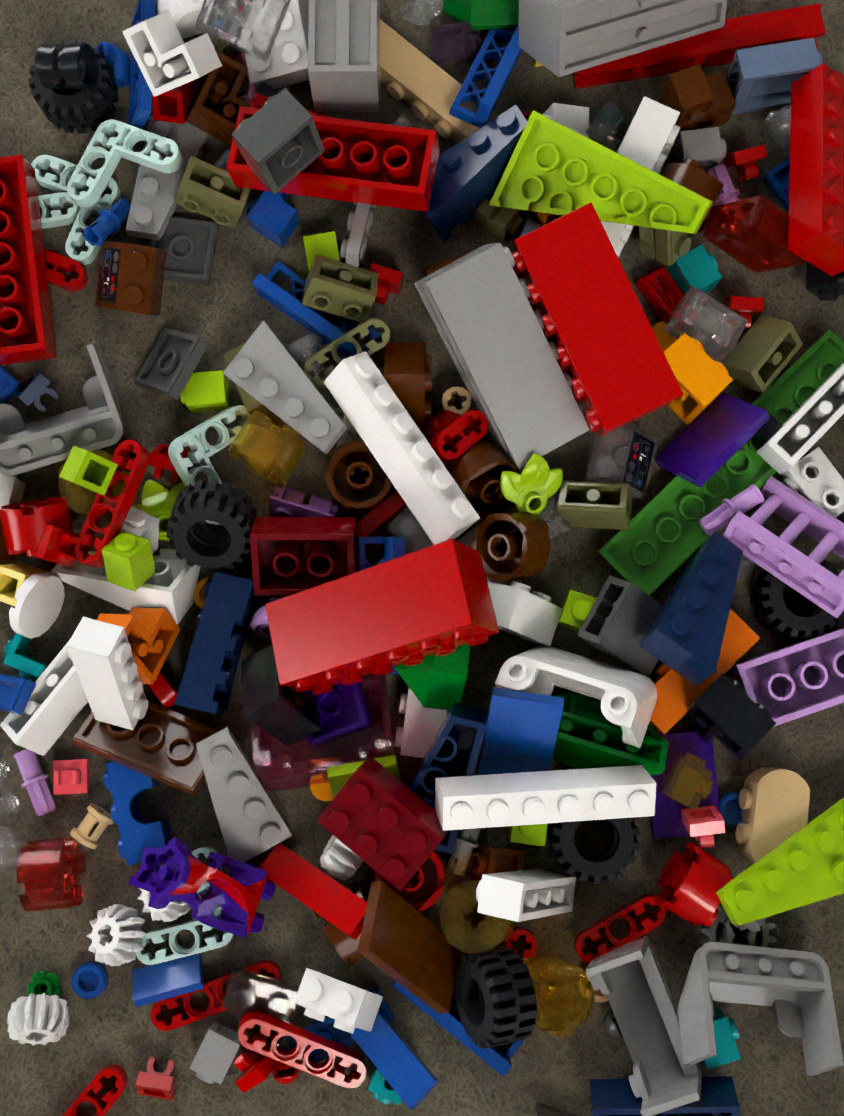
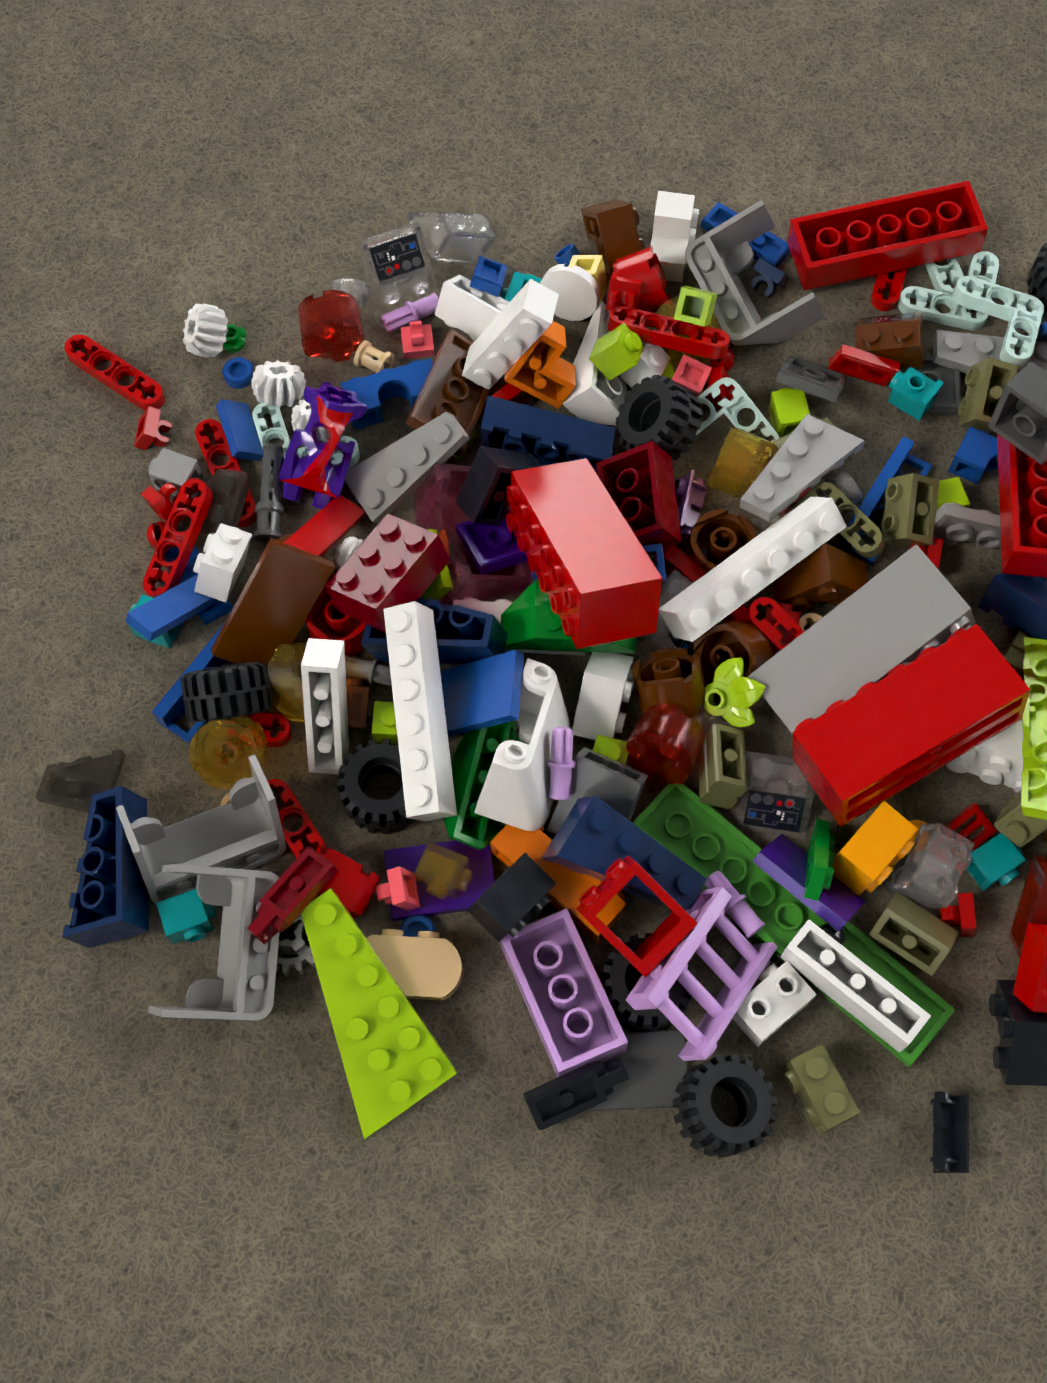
camera: 85 degrees right, 15 degrees down
blue axle [83,199,131,246] -> none
none -> dark red hinge [247,847,338,945]
none -> dark grey pin [253,443,284,543]
none -> lavender axle [547,727,576,800]
none -> red window [576,855,698,978]
none -> clear red brick [625,704,705,785]
none -> coral tile [671,354,712,397]
none -> green plate [804,818,835,901]
none -> red tile [828,344,900,386]
none -> teal brick [887,367,944,421]

